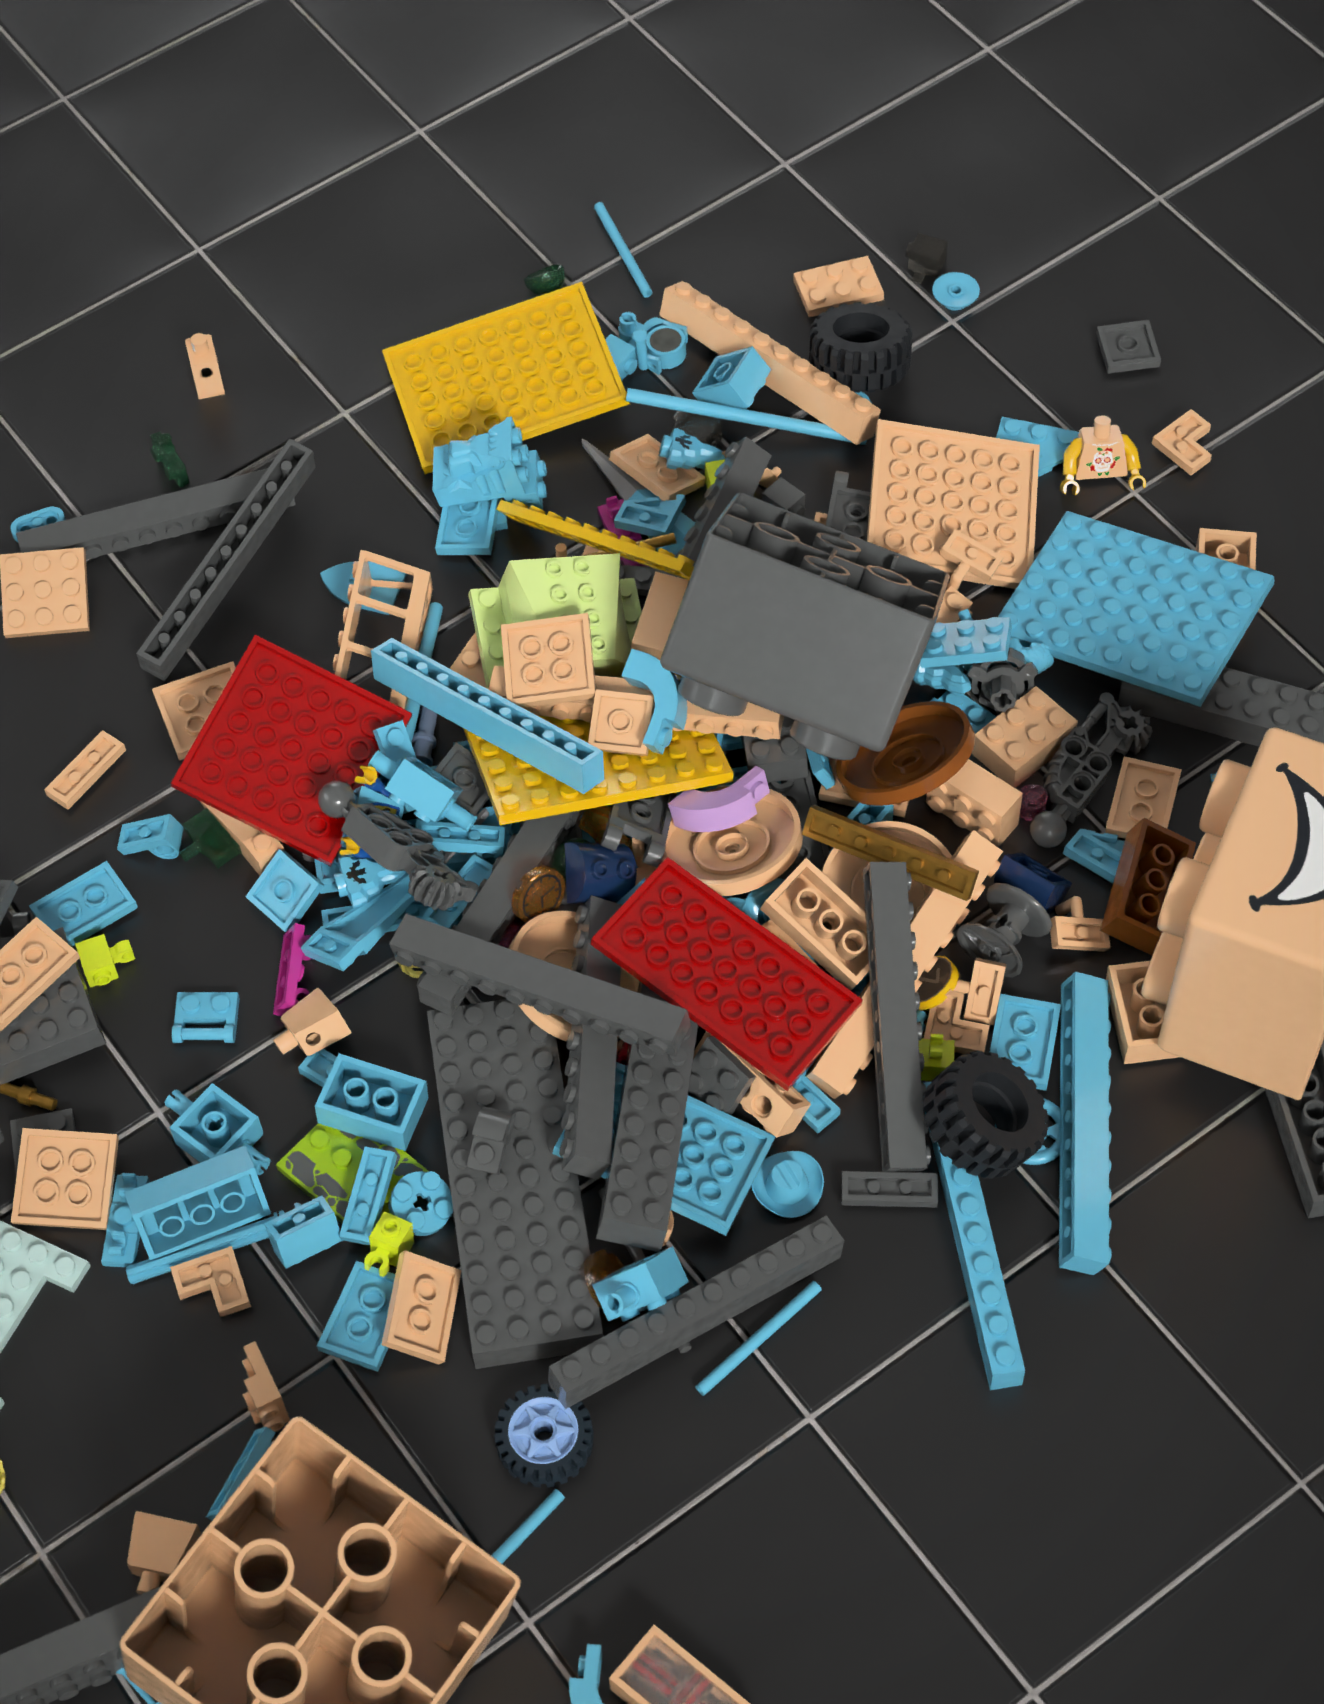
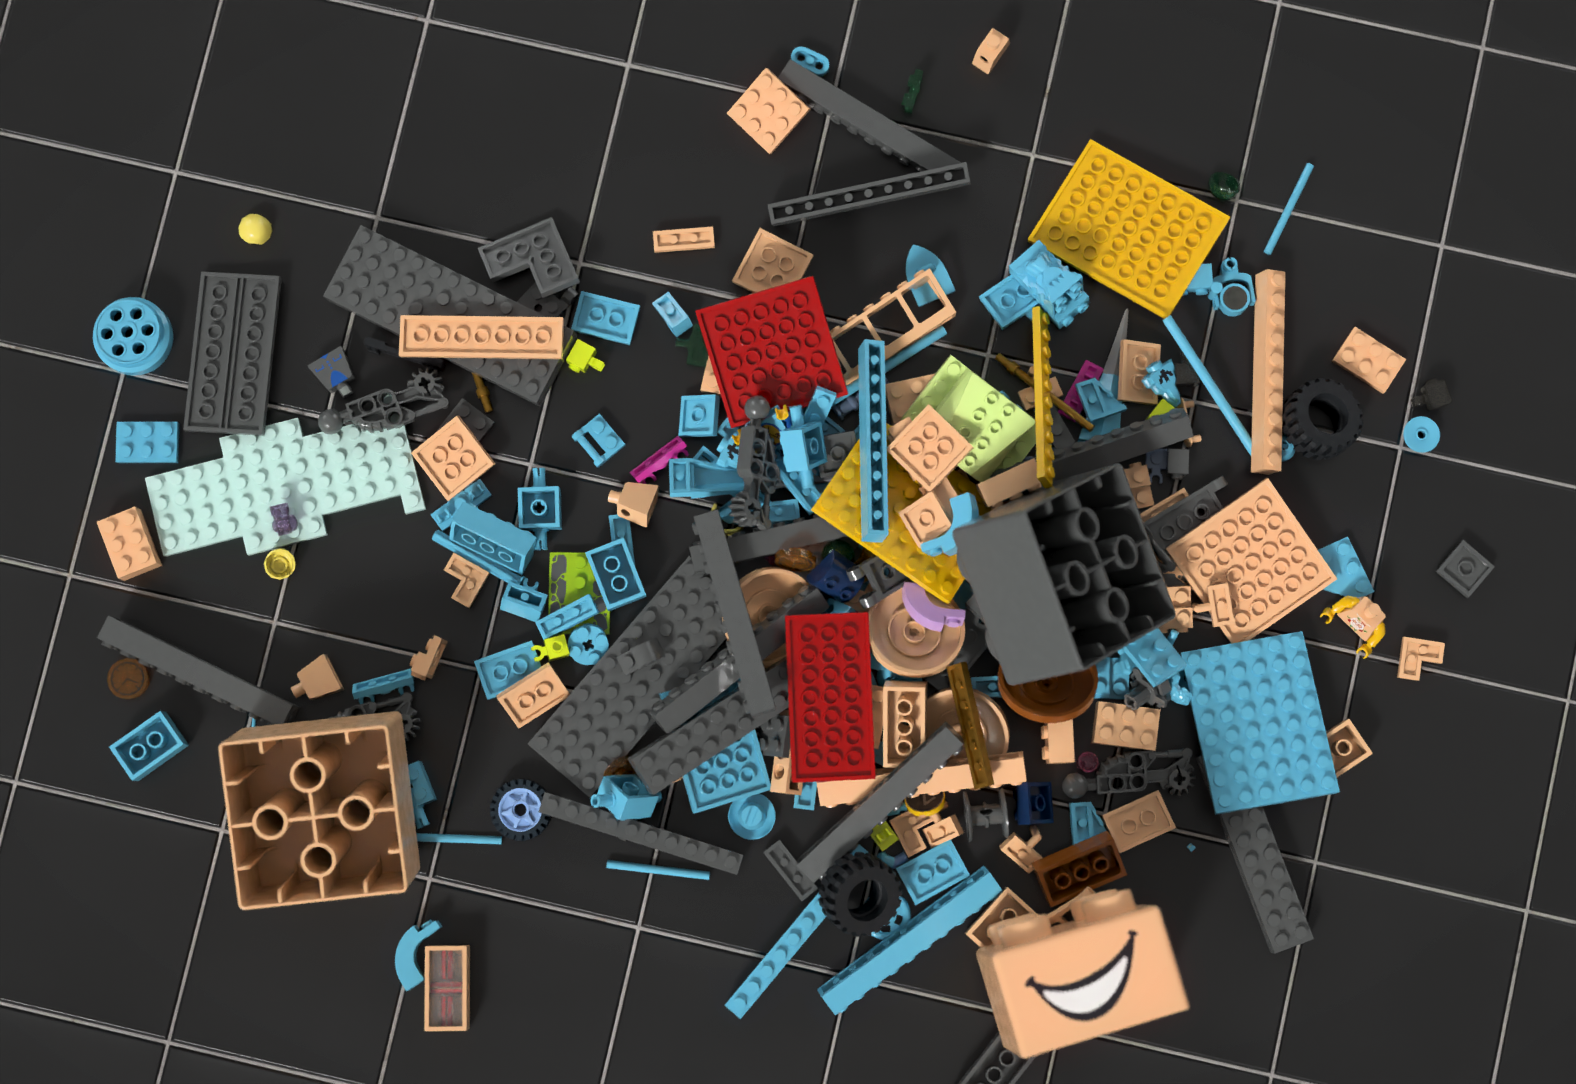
camera: 50 degrees right, 25 degrees up
medium azure brick [692,346,771,409] -> none

